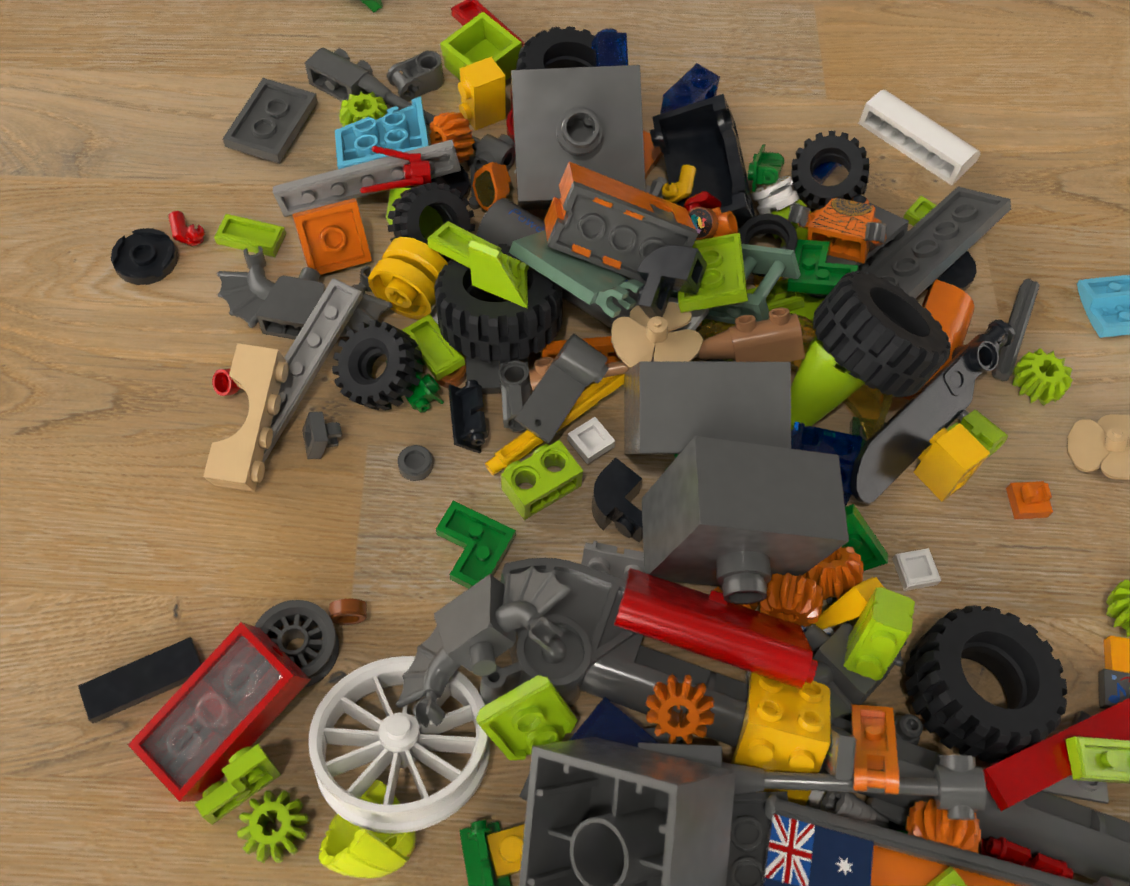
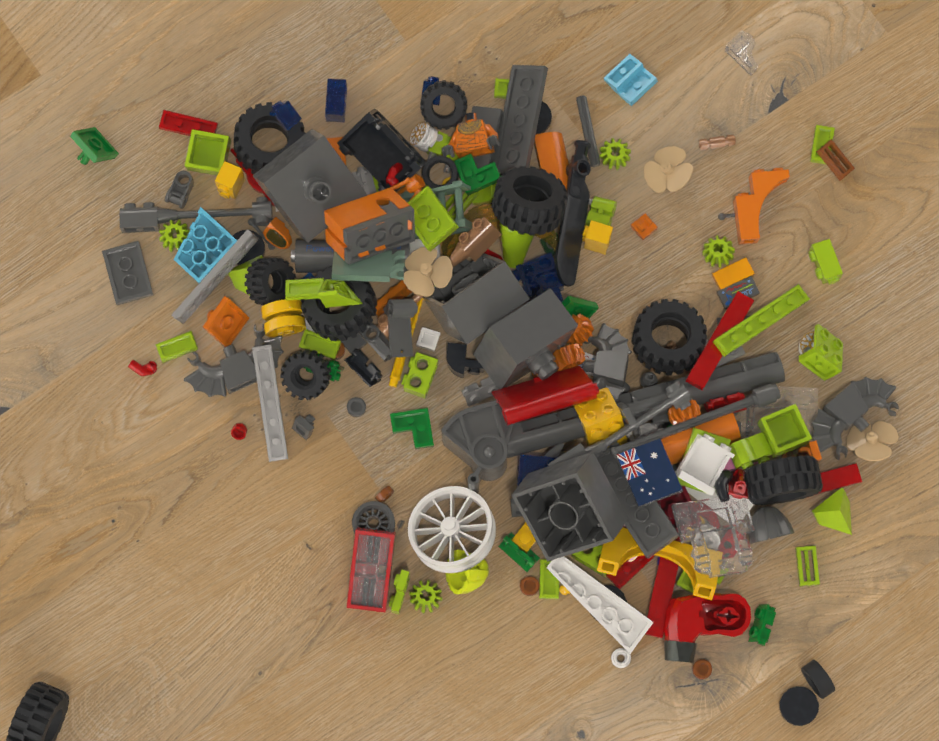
camera: 30 degrees left, 15 degrees up
black tile [78,637,202,724] -> none
black tile [111,228,178,285] -> none
tan arch [203,343,289,492] -> none
red plant [360,146,431,194] -> none
dark grey torso [396,566,571,728] -> none
orange gear [428,112,475,163] -> none
lime tile [476,675,578,761] -> none
black brick [637,245,707,318] -> none
orange gear [646,674,715,745] -> none
yellow arm [661,165,696,203] -> none
tile [688,207,718,240] -> none
green hinge [748,144,785,192] -> none
yellow slope [810,577,884,630] -> none
lime brick [843,587,915,681] -> none
orange plate [851,704,899,794] -> none
white brick [858,90,980,186] -> none
white tile [892,548,941,591] -> none

